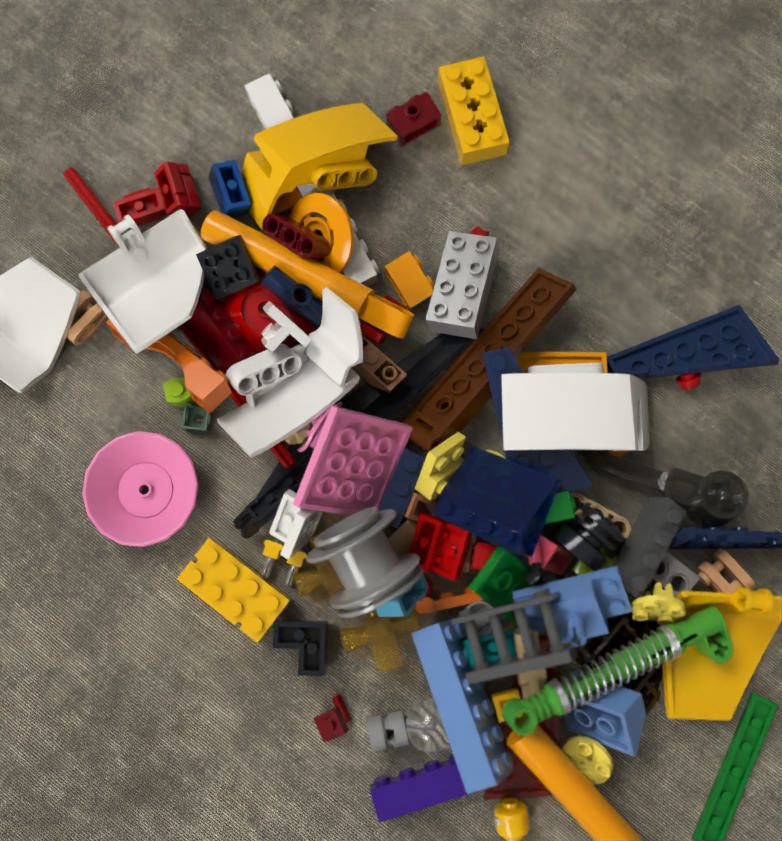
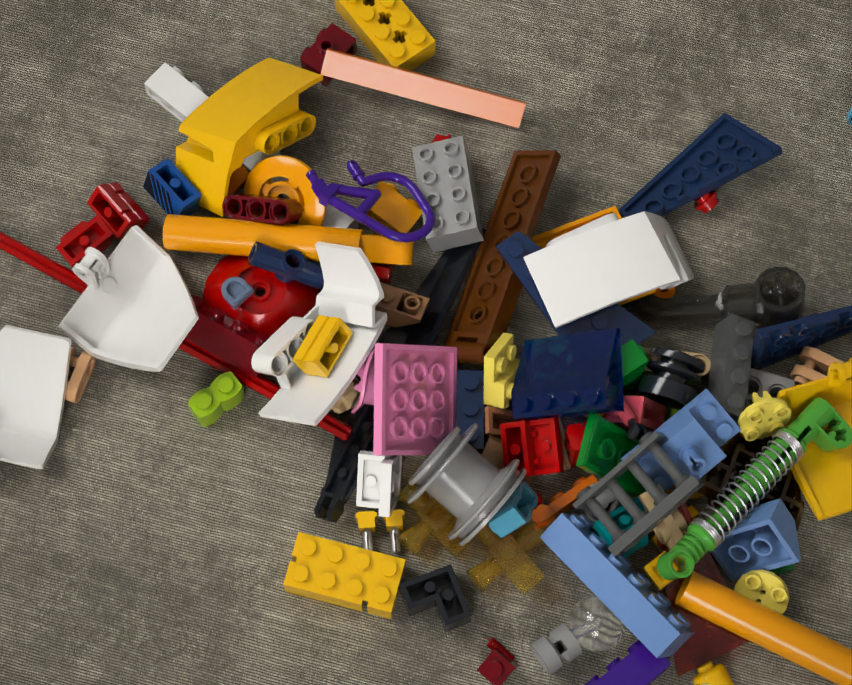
camera: 25 degrees left, 10 degrees down
bright pink dish [82,431,199,547] -> none
orange arch [106,319,232,413] -> none
sand green piece [182,403,213,433] -> none
black plate [196,235,261,300] -> none
white bracket [261,301,312,353] -> none
none -> sand blue tile [221,277,254,310]
none -> yellow brick [293,315,353,378]
none -> dark purple piece [306,160,435,242]
none -> tile [320,48,526,128]

